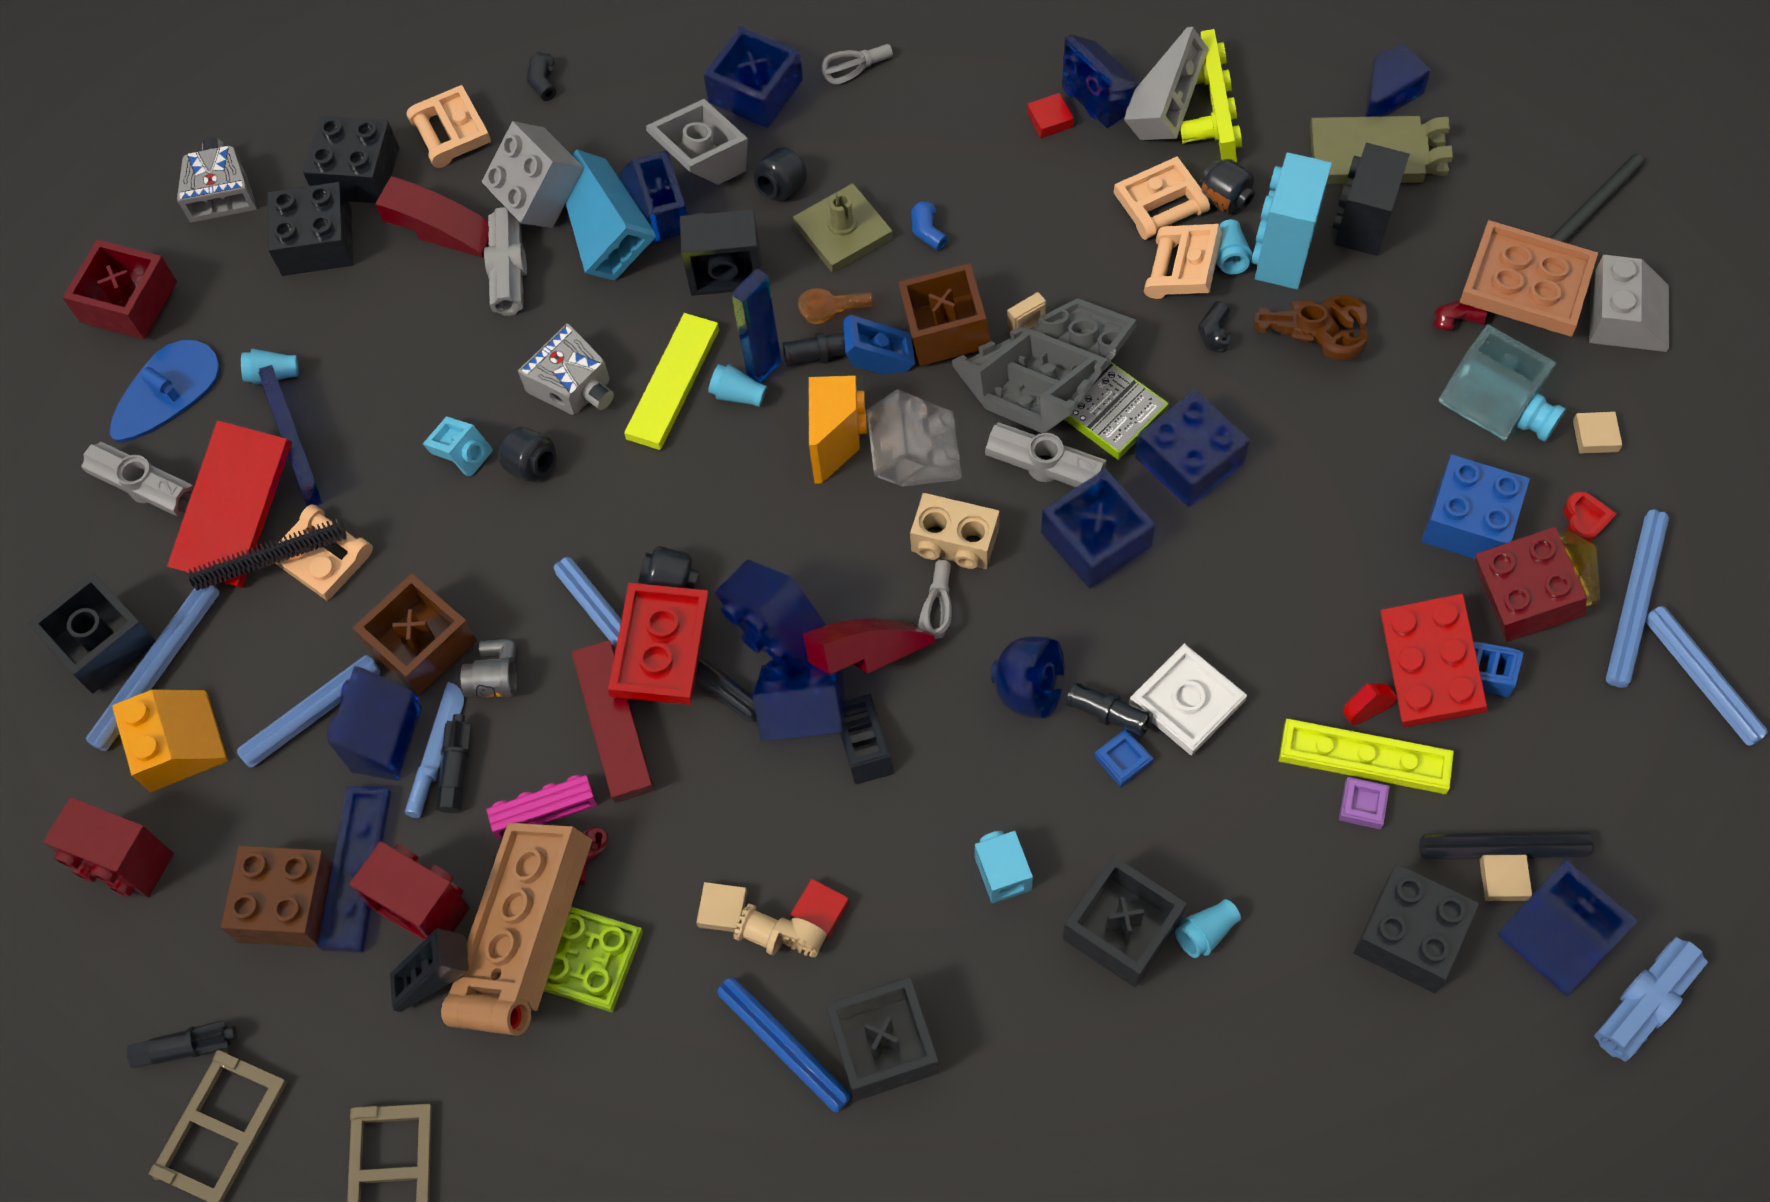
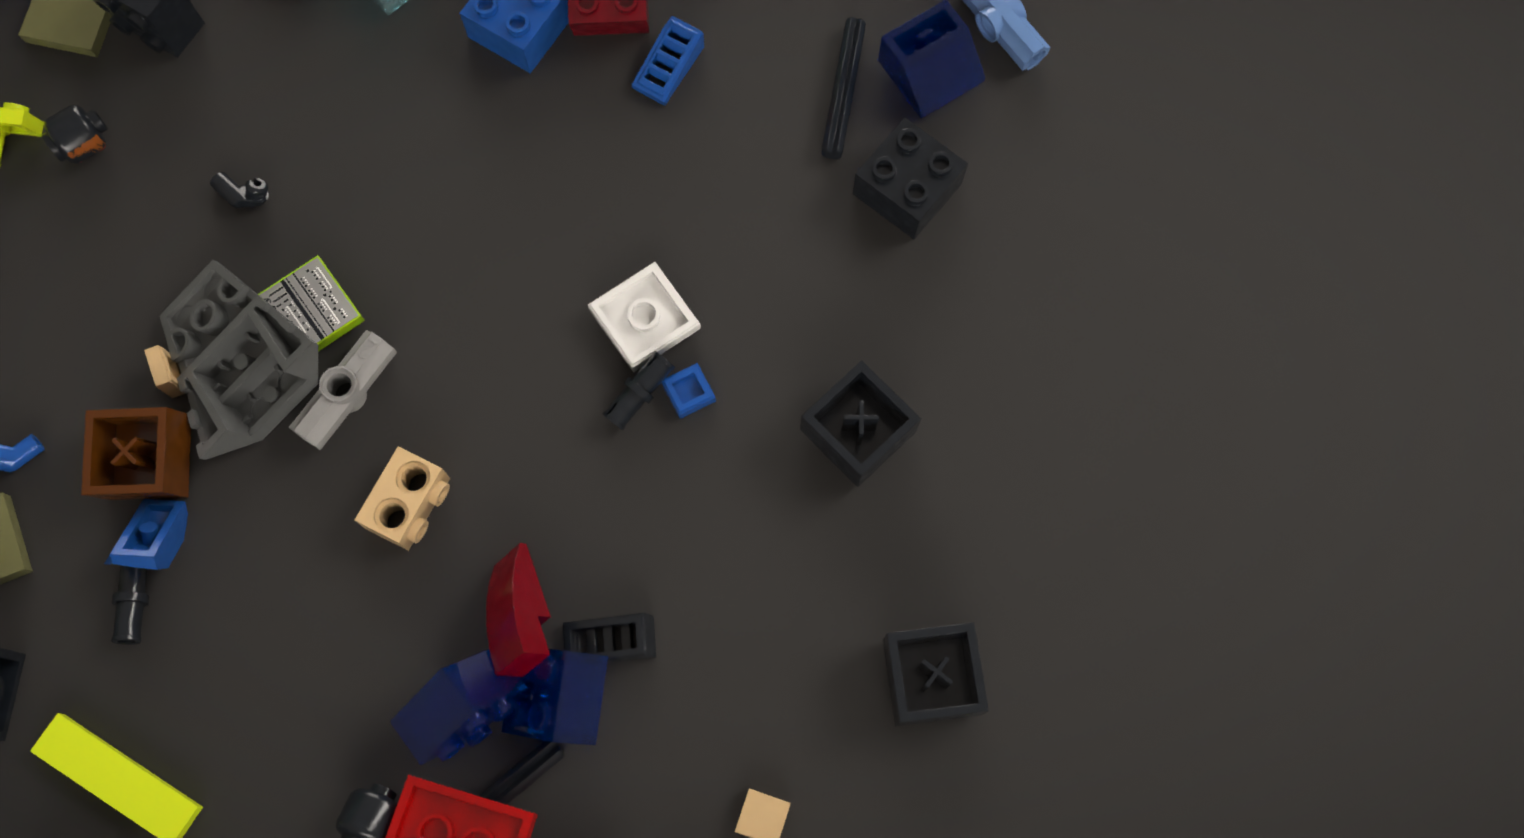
camera: 85 degrees left, 10 degrees up
medium azure cone [708,364,767,407] -> none
blue axle [717,977,851,1113] -> none
clear blue tile [732,269,782,384] -> none
tan connector [733,903,827,957] -> none
red tile [790,879,849,939] -> none
clear orange plate [798,288,872,324] -> none
light orange slope [809,376,867,484] -> none
clear slope [867,389,962,487] -> none
light grey piece [918,560,952,639] -> none
medium azure brick [975,831,1033,904] -> none
clear blue cylinder [991,636,1065,718] -> none
clear blue brick [1041,468,1156,589] -> none
light nougat plate [1114,156,1210,240] -> none
clear blue brick [1135,390,1250,508] -> none
light nougat plate [1144,224,1222,299] -> none
medium azure cone [1175,899,1241,958] -> none
medium azure cone [1216,219,1252,275] -> none
medium azure brick [1251,152,1332,290] -> none
reddish brown animal [1254,295,1368,360] -> none
neon yellow tile [1279,718,1454,794] -> none
medium lavender tile [1338,777,1389,830] -> none
red tile [1343,683,1397,726] -> none
red plate [1380,593,1488,728] -> none
tan tile [1480,855,1532,901] -> none

